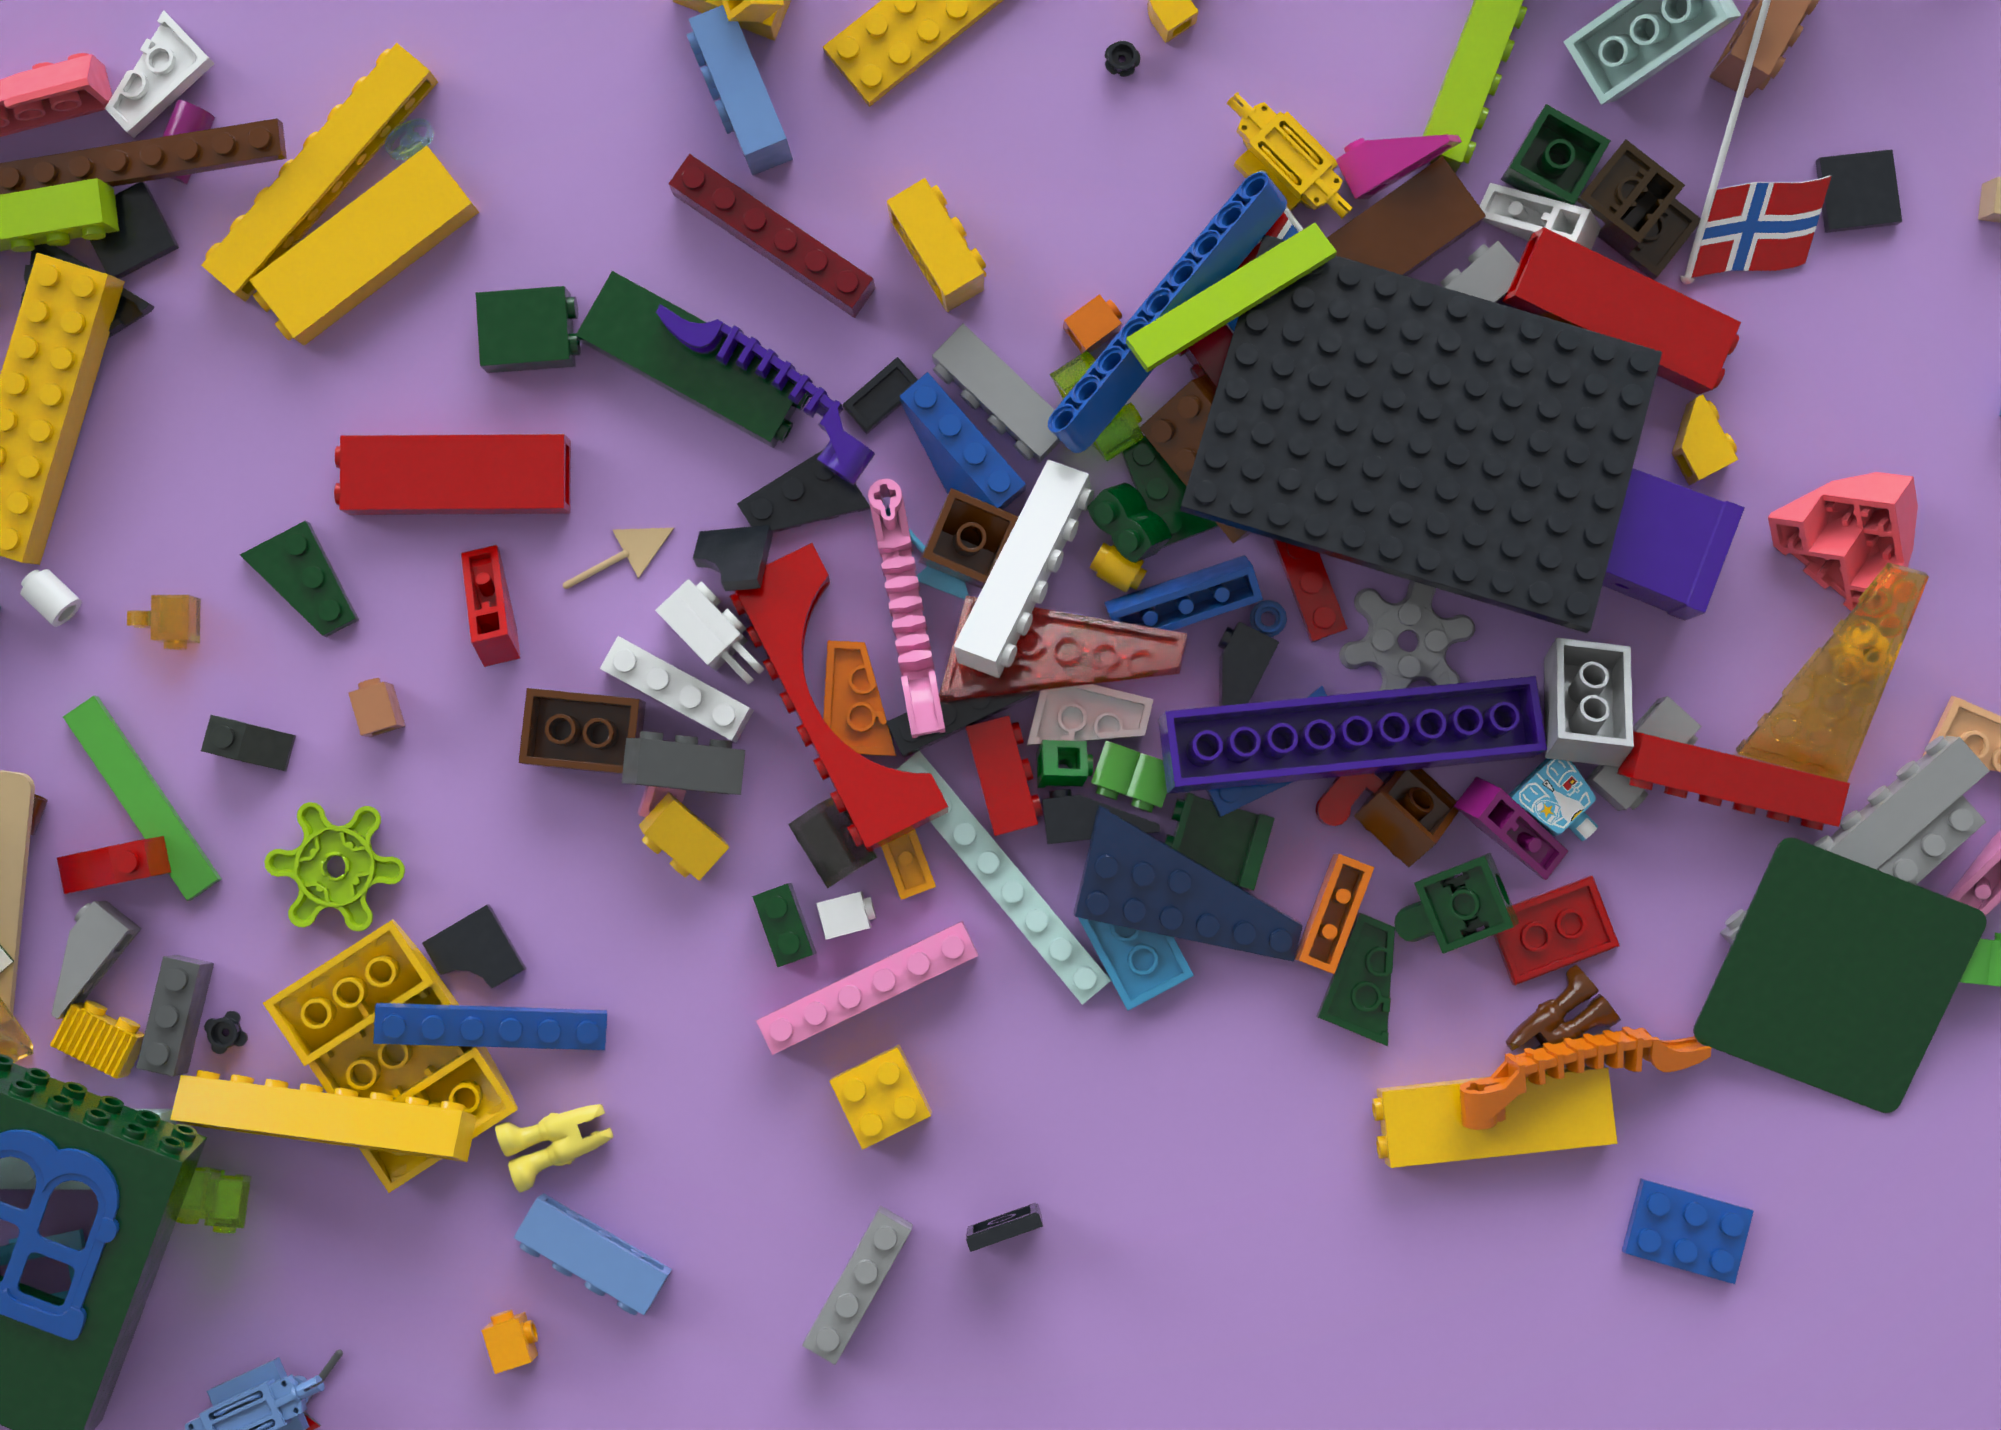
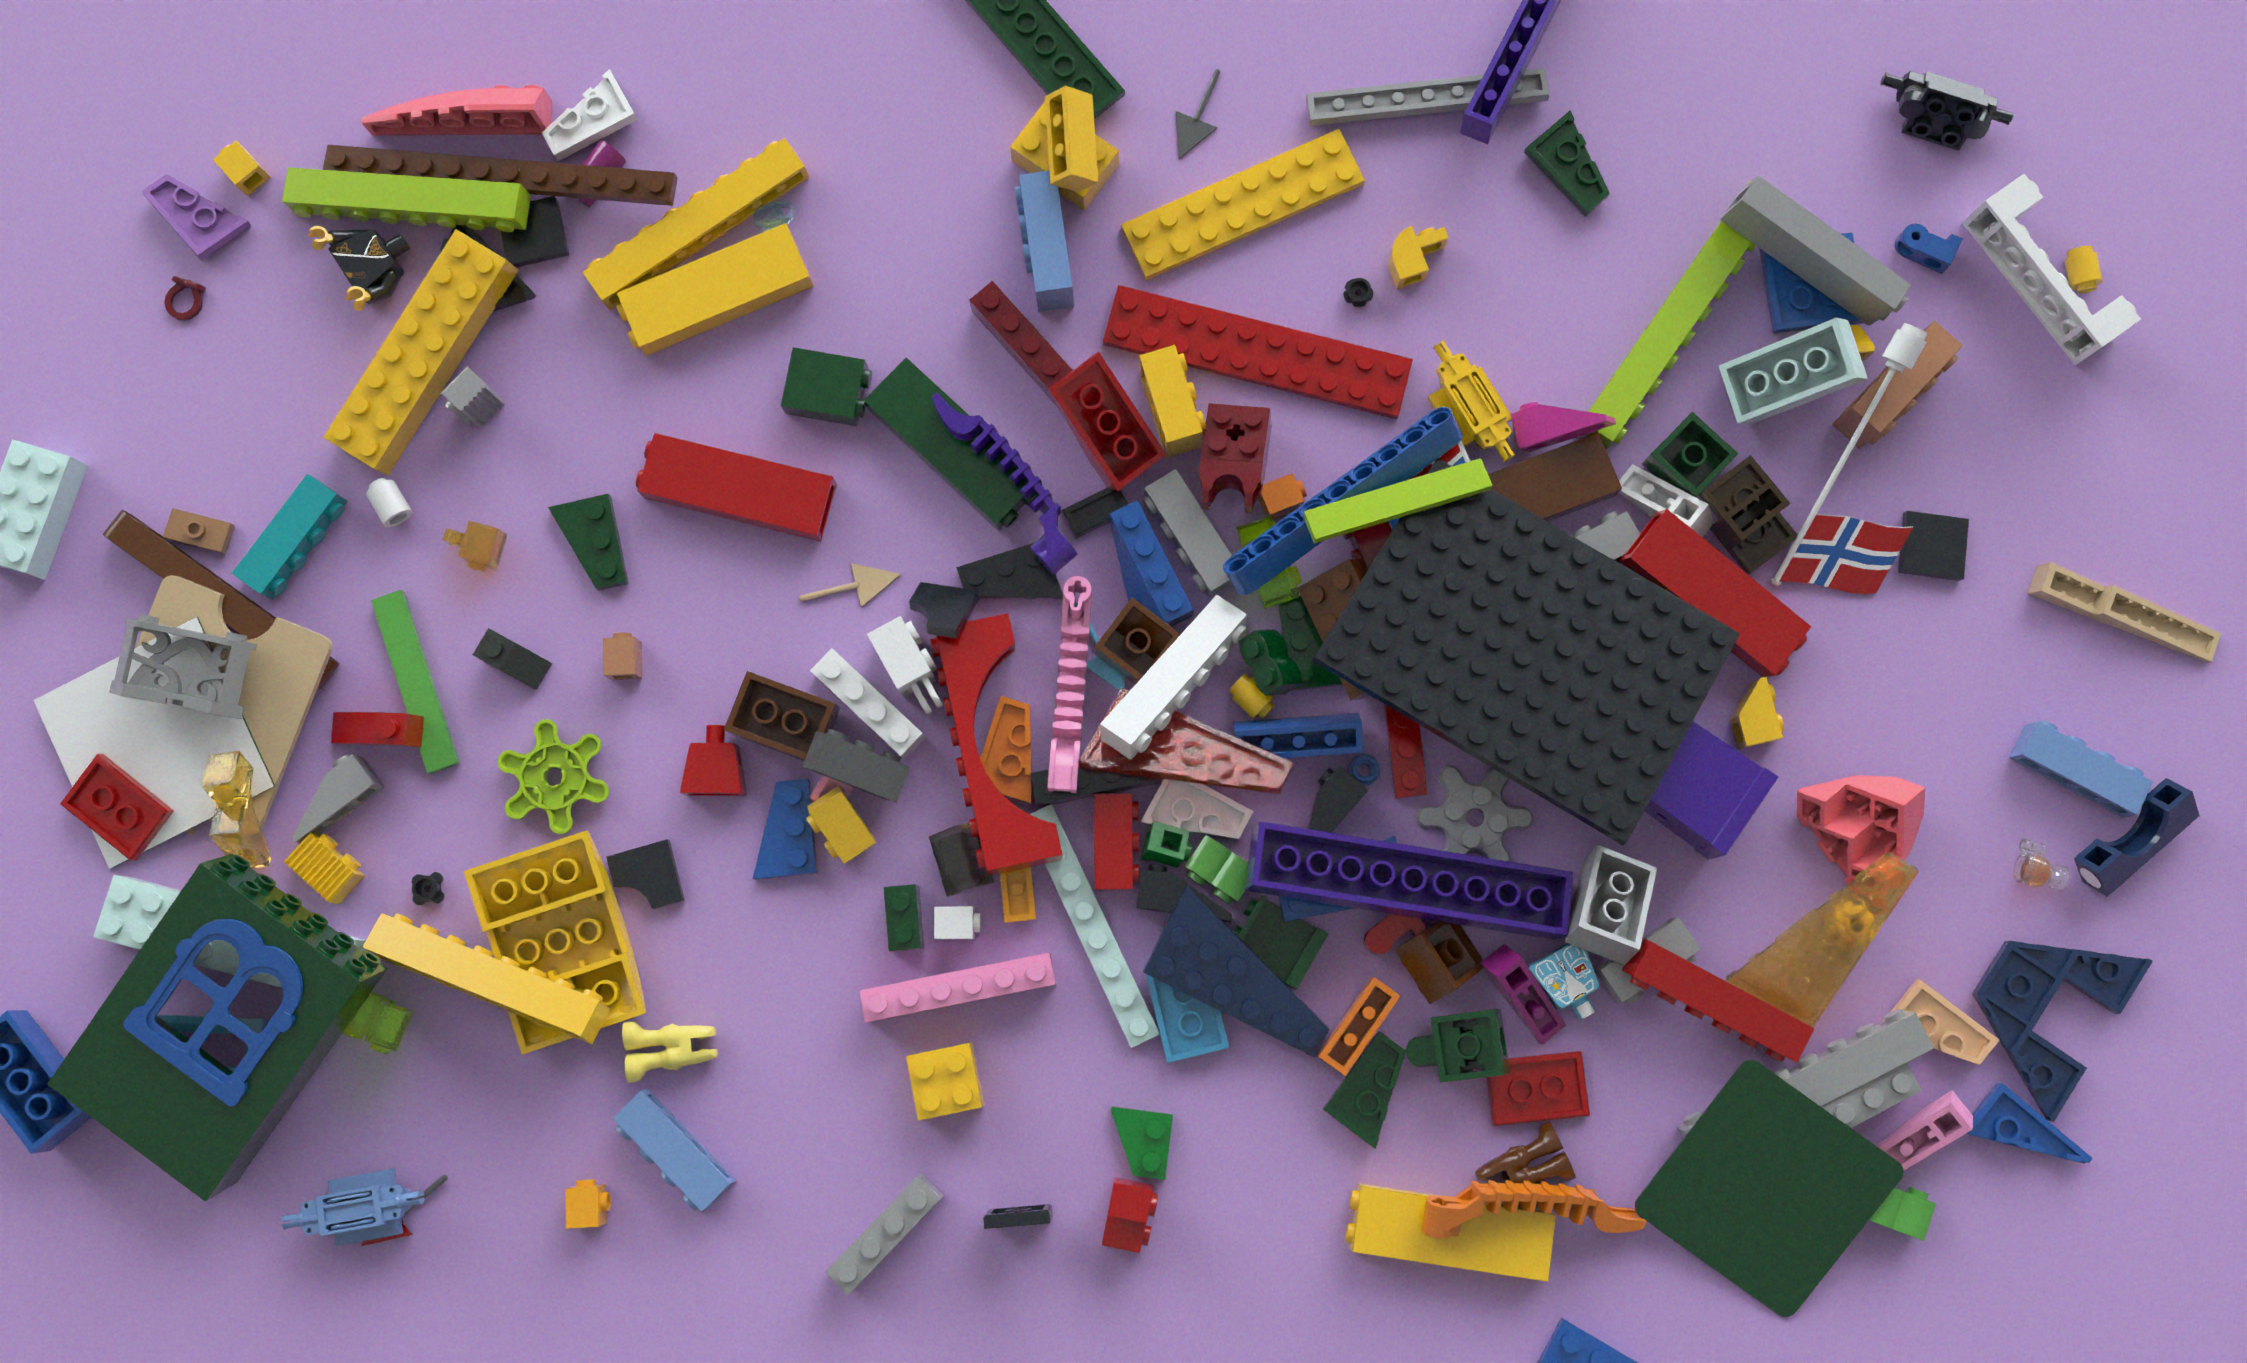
camera: 15 degrees right, 5 degrees down
dark grey brick [136,955,214,1077] -> none
blue plate [373,1003,607,1050] -> none
red slope [461,545,521,667] -> none
none -> light grey brick [441,366,504,427]
none -> red torso [680,725,746,796]
none -> blue wing [753,779,817,880]
none -> red slope [1048,352,1167,491]
none -> red brick [1102,1177,1158,1253]
none -> red plate [1103,285,1413,419]
none -> green wing [1111,1106,1173,1180]
none -> dark red brick [1199,403,1272,513]

